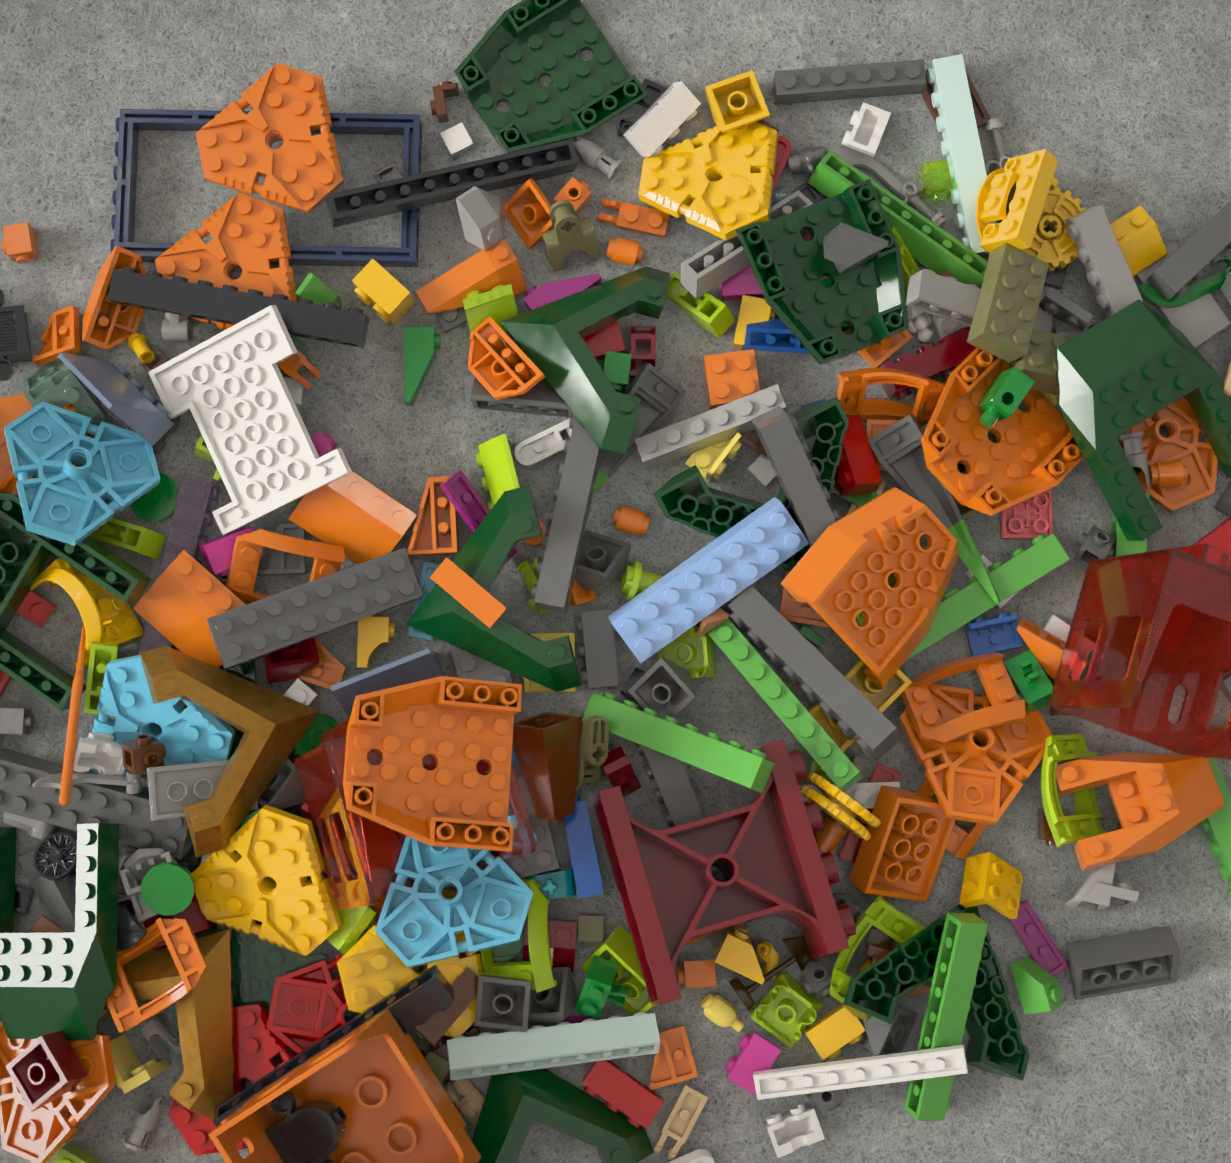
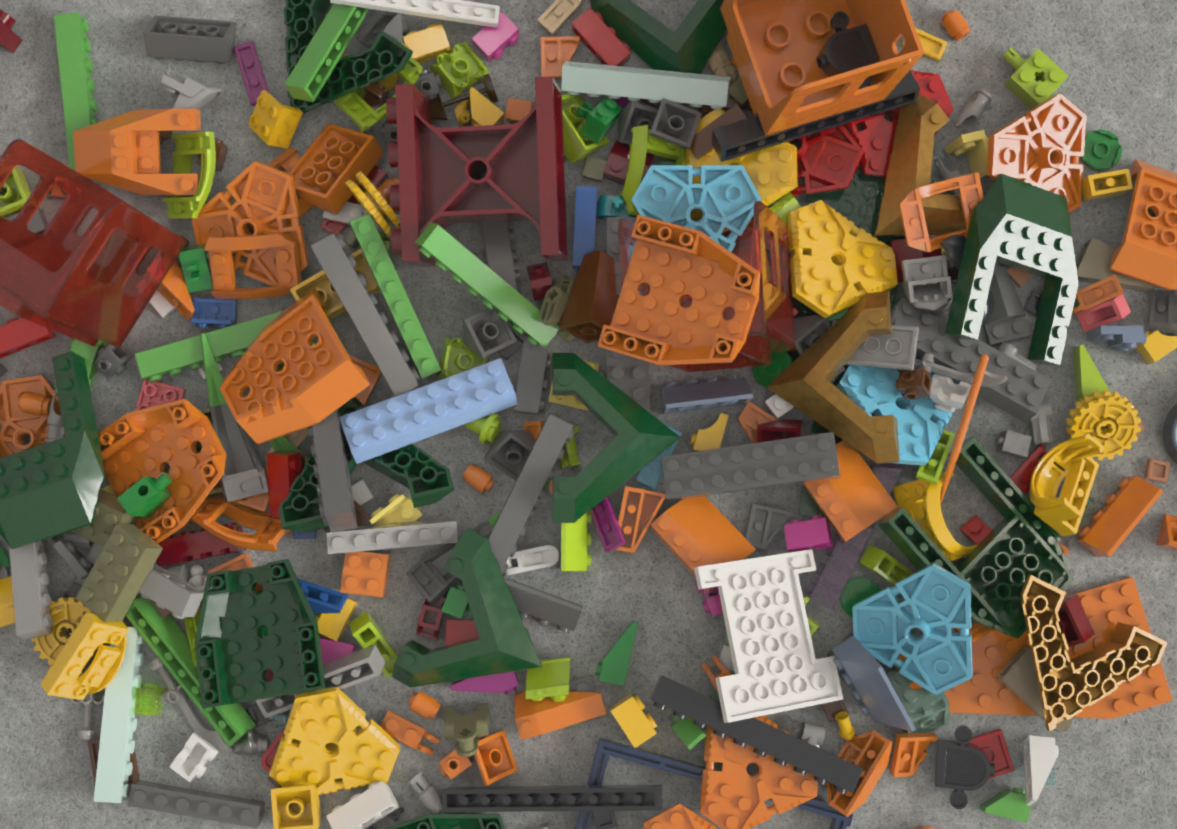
camera: 165 degrees left, 0 degrees up
dark red slope [5,1031,88,1112] -> none
black wheel [34,833,77,881] -> none
green tile [140,862,195,916] -> none
orange wedge [226,528,345,604] -> none
orange tile [430,557,507,628] -> none
light grey slope [455,186,505,251] -> none
orange wedge [468,316,545,400] -> none
nougat slope [696,607,730,637] -> none
light yellow plant [700,993,744,1032] -> none
green tile [798,625,825,648] -> none
dark grey slope [823,222,889,274] -> none
bright green slope [1010,956,1064,1014] -> none

